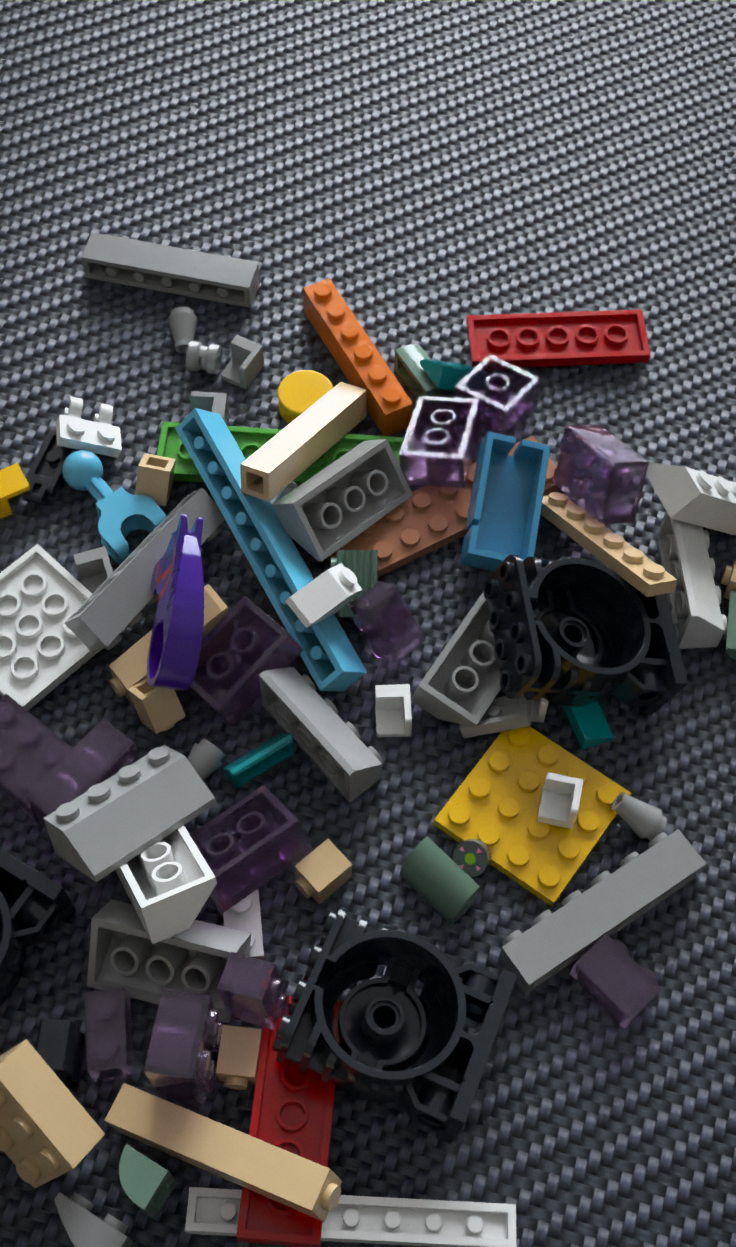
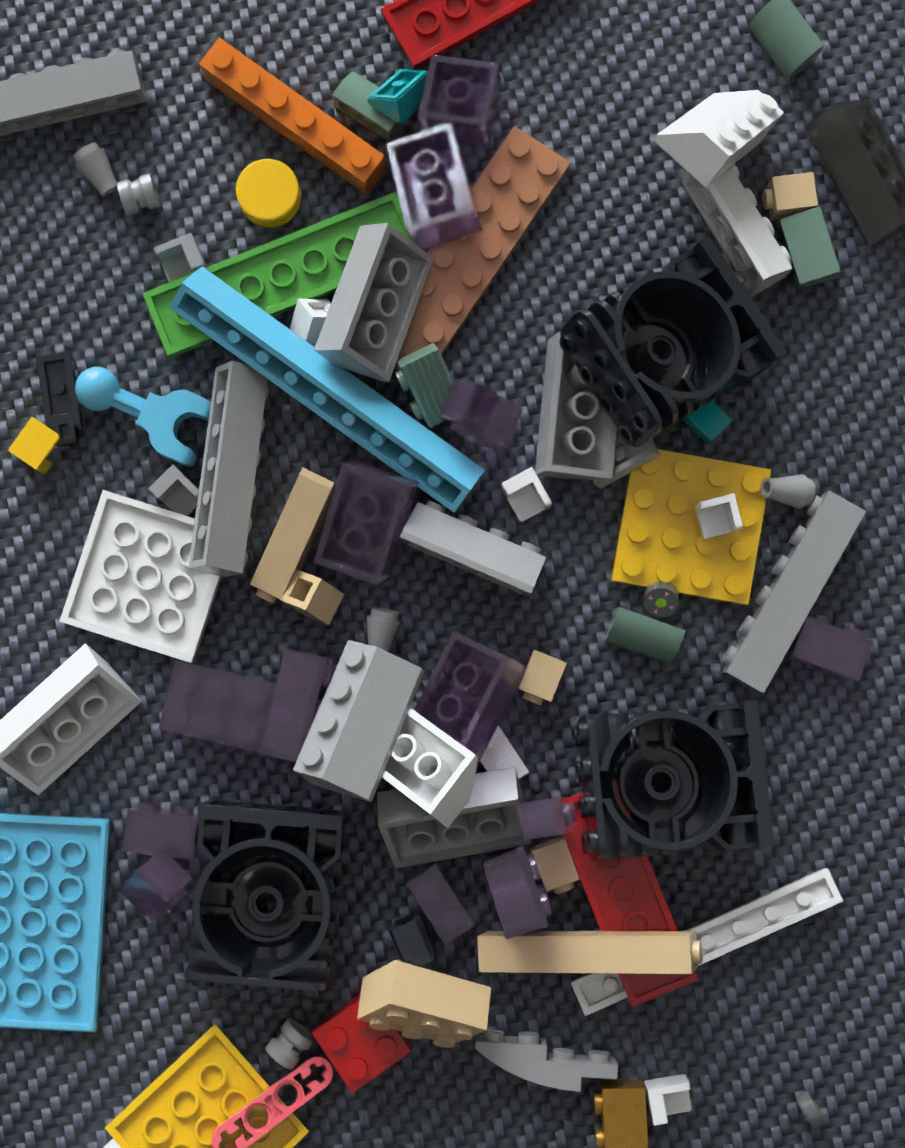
camera: 20 degrees left, 25 degrees up
white plate [56,396,122,458] -> none
sand green brick [119,1144,177,1220] -> none
tan brick [135,453,176,506] -> none
dark purple animal [147,514,204,691] -> none
light grey panel [221,335,264,390] -> none
teal slope [223,733,294,788] -> none
tan brick [240,382,367,502] -> none
white slope [285,563,362,628] -> none
dark azure piece [459,431,551,572] -> none
tan plate [540,492,677,597] -> none
clear purple brick [554,424,649,524] -> none

